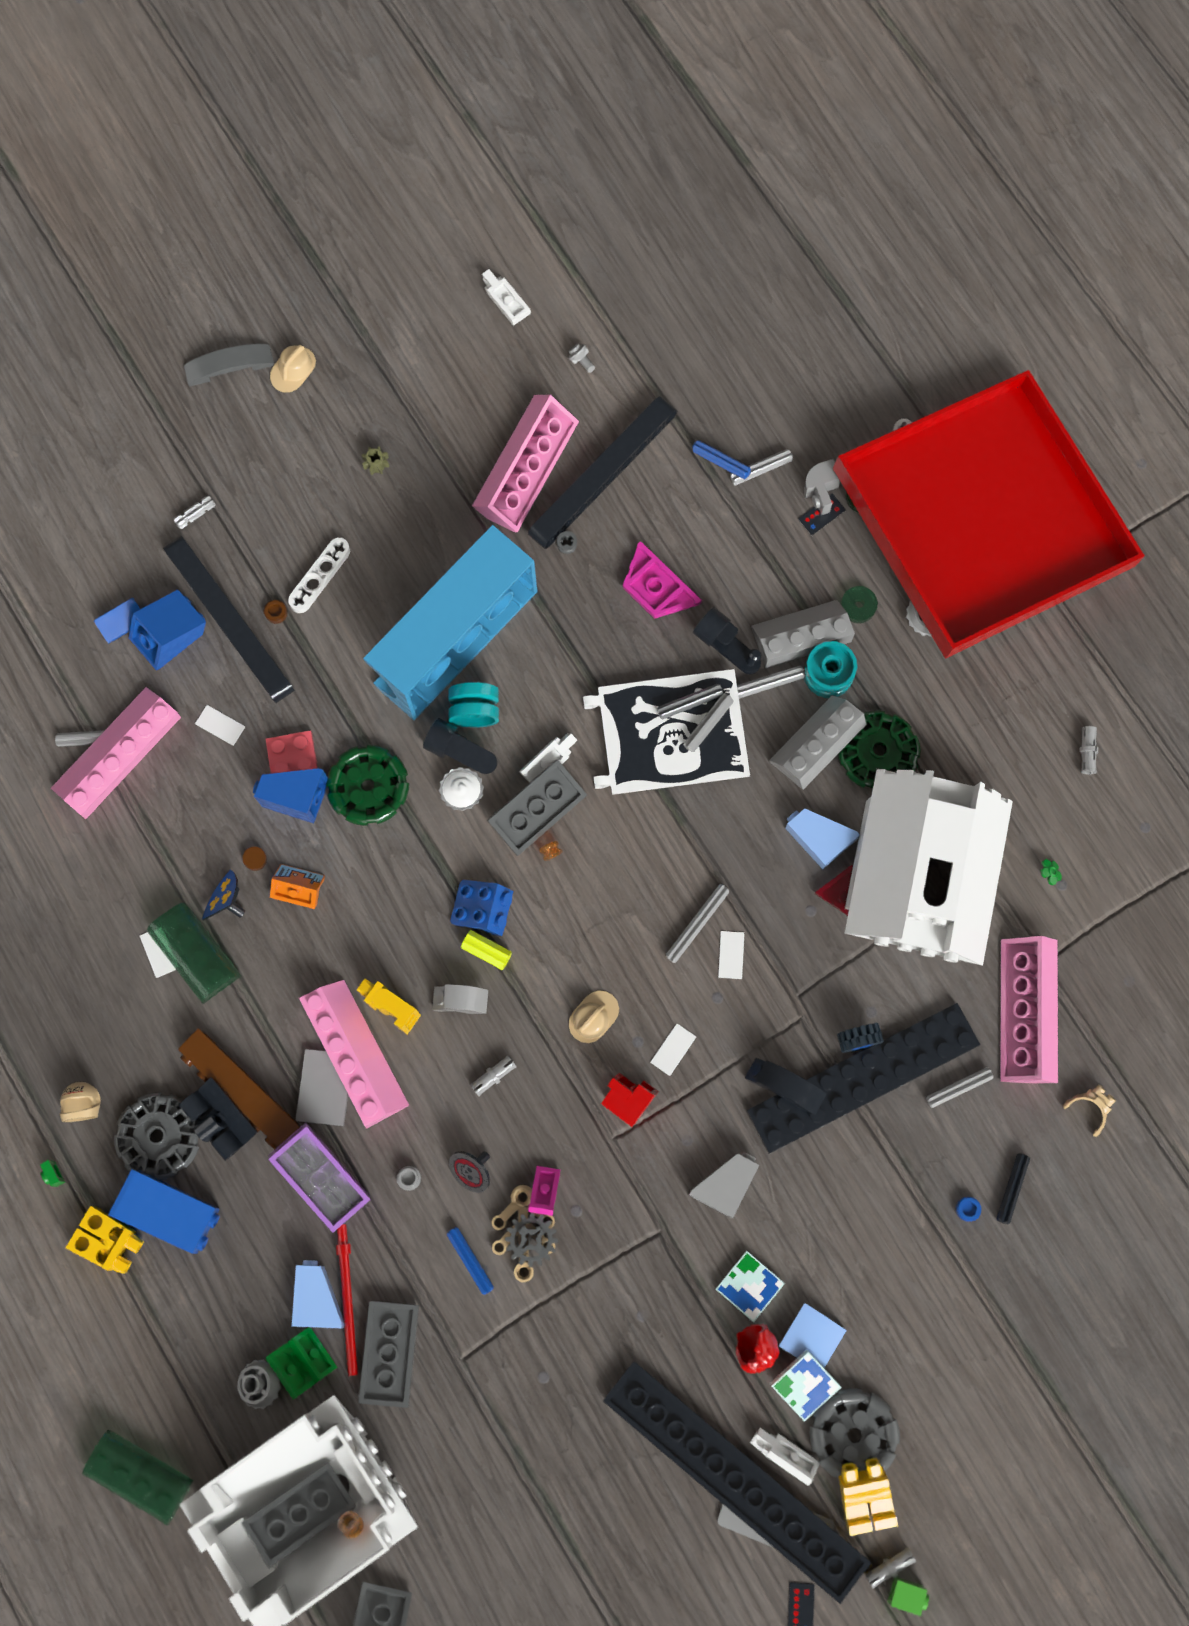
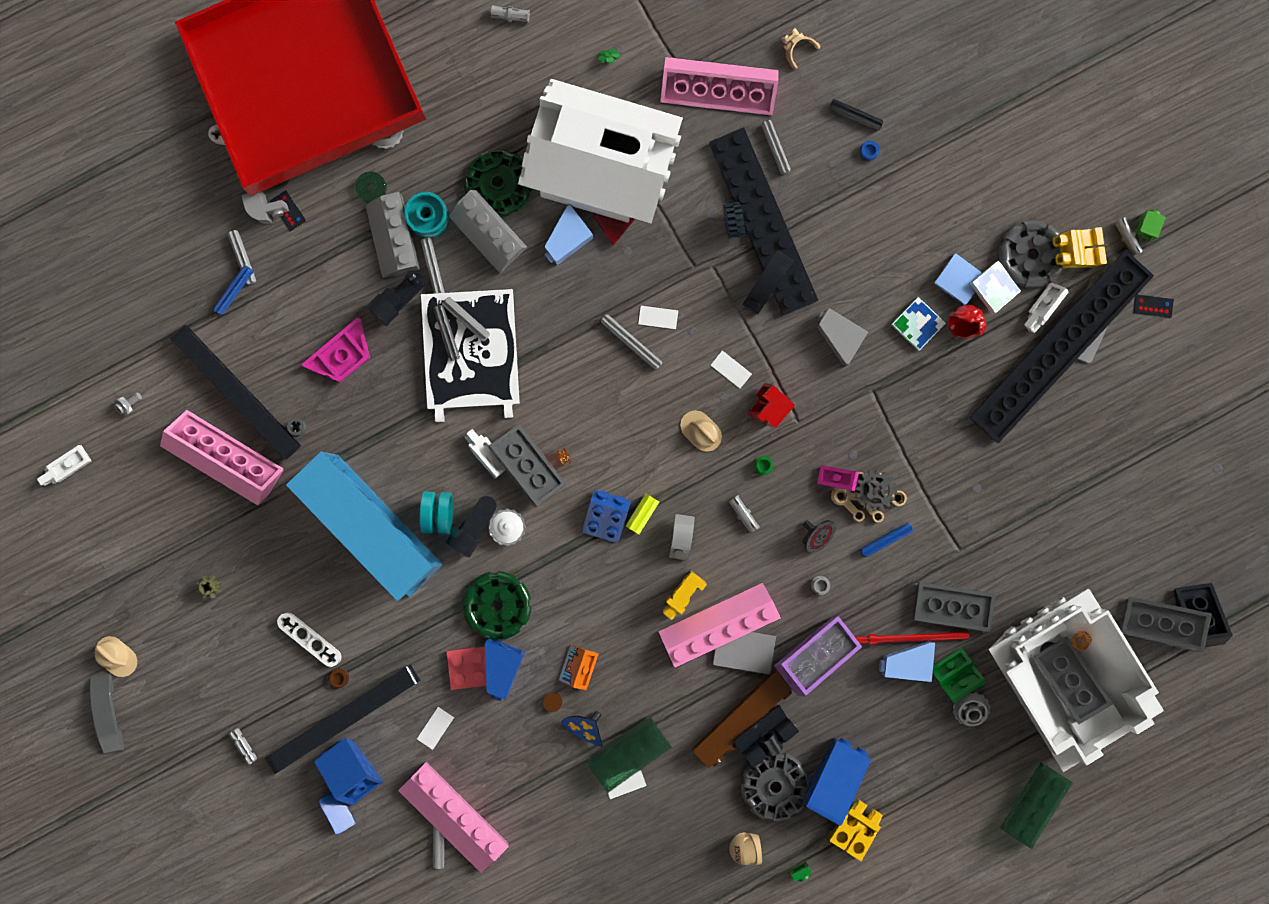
camera: 90 degrees left, 10 degrees up
none -> green plate [754,456,773,475]

